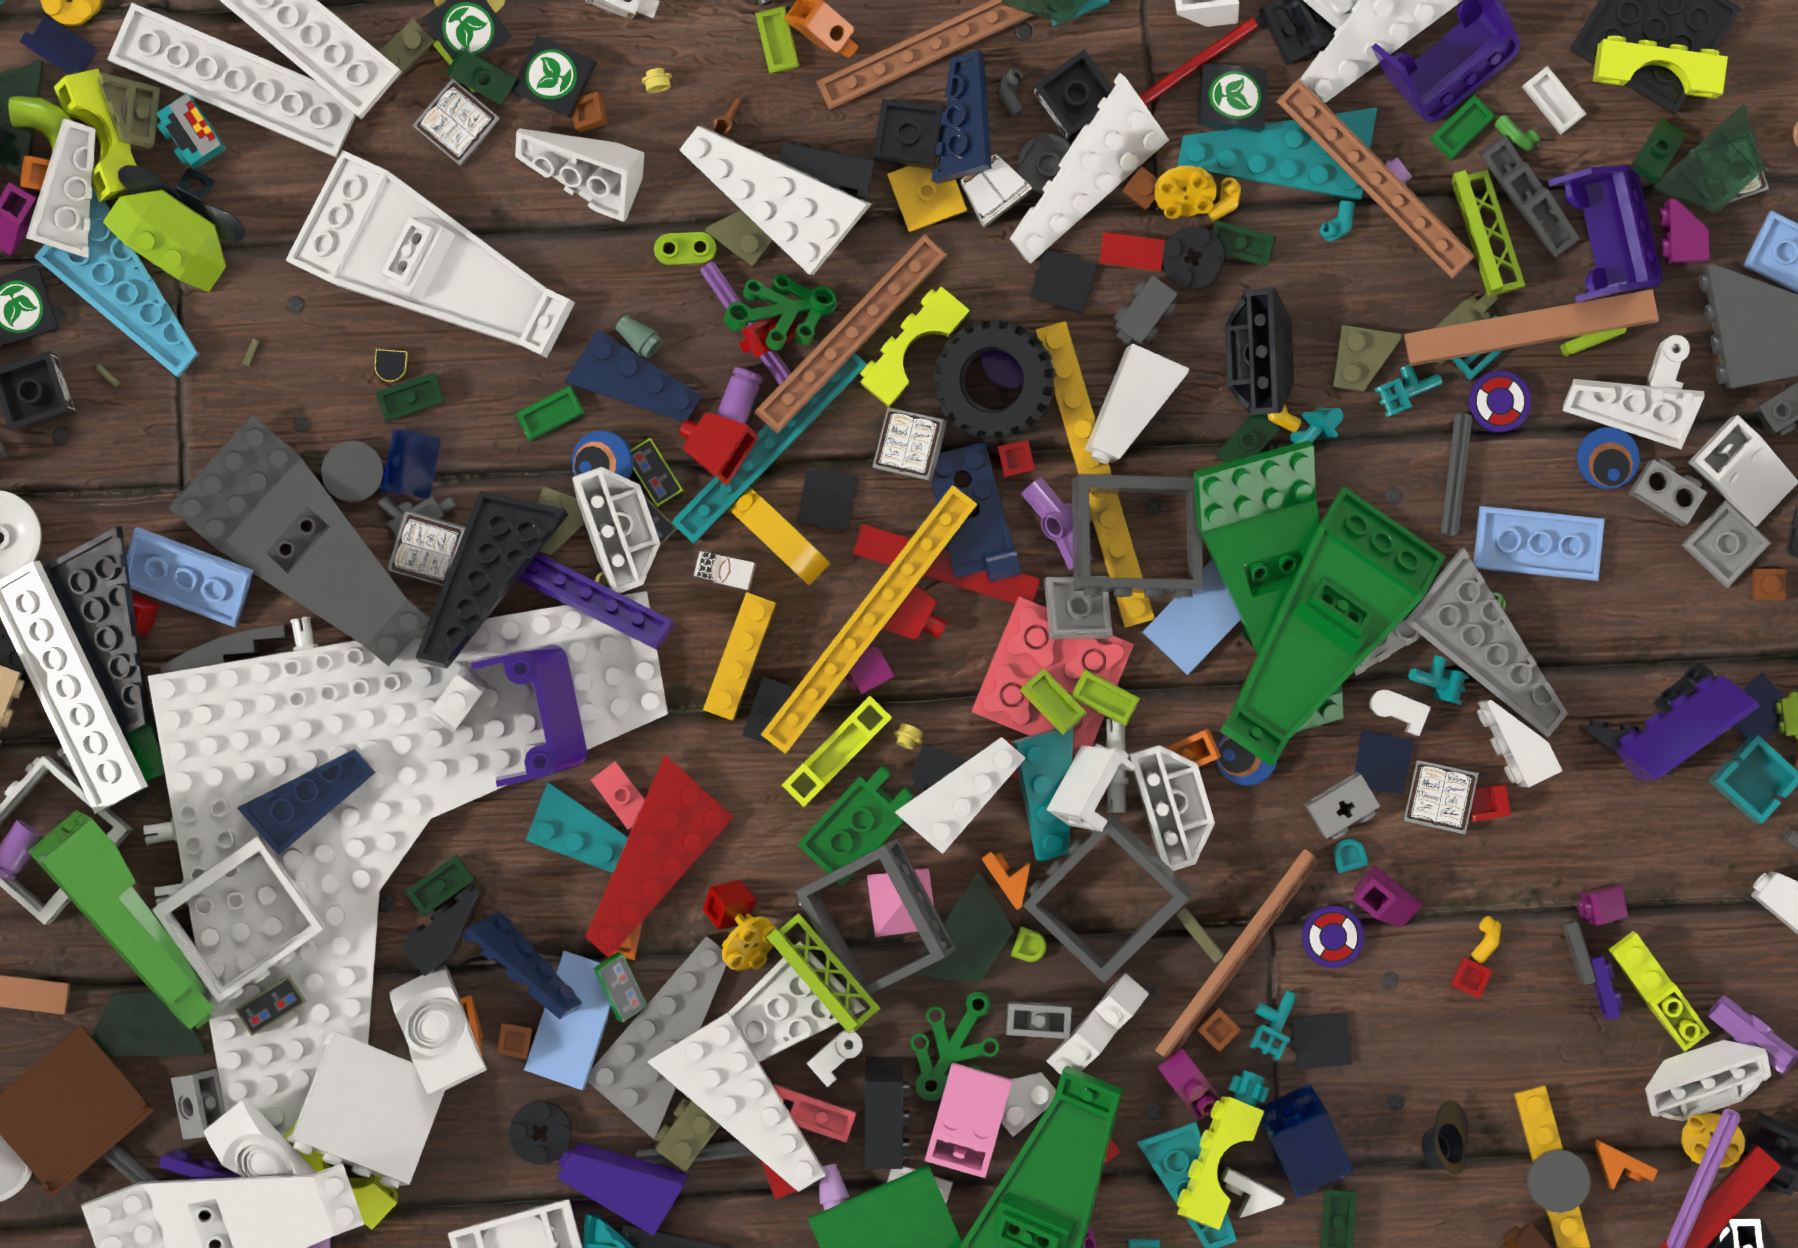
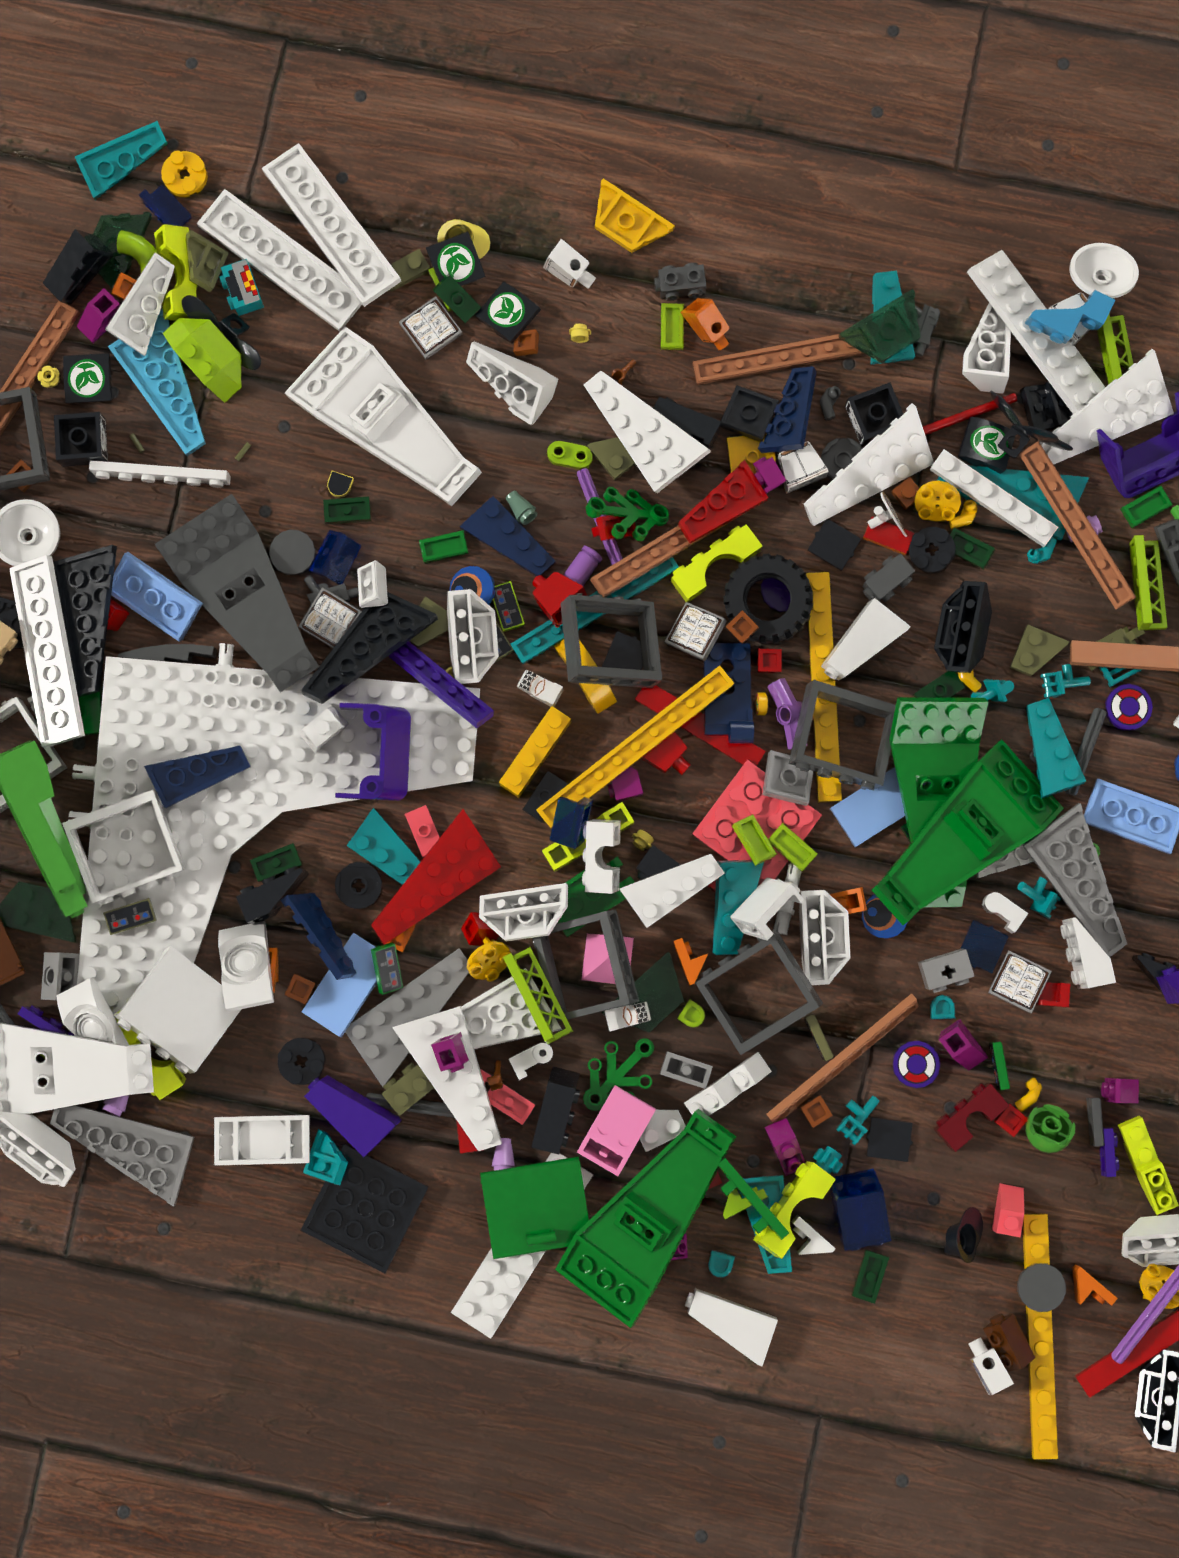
camera: 10 degrees right, 5 degrees down
none -> white plate [89,461,231,488]
none -> black plate [335,862,383,909]
none -> white slope [357,560,388,608]
none -> magenta brick [431,1032,469,1072]
none -> white wedge [479,883,568,941]
none -> dark orange hand [487,1060,503,1091]
none -> clear blue panel [550,797,593,849]
none -> dark grey window [560,593,662,688]
none -> white arch [582,819,621,894]
none -> white leg [604,1002,651,1032]
none -> red wing [678,460,768,543]
none -> green hinge [718,1158,789,1240]
none -> lime slope [723,1187,768,1220]
none -> dark orange plate [725,610,759,644]
none -> magenta brick [753,457,786,494]
none -> yellow tile [755,692,768,716]
none -> white shield [867,492,907,537]
none -> white plate [930,450,1058,547]
none -> dark red arch [934,1083,1009,1152]
none -> green tile [989,1041,1010,1090]
none -> black piece [990,390,1073,458]
none -> coral slope [992,1183,1024,1237]
none -> bright green cylinder [1025,1104,1075,1153]
none -> teal wing [1026,698,1086,799]

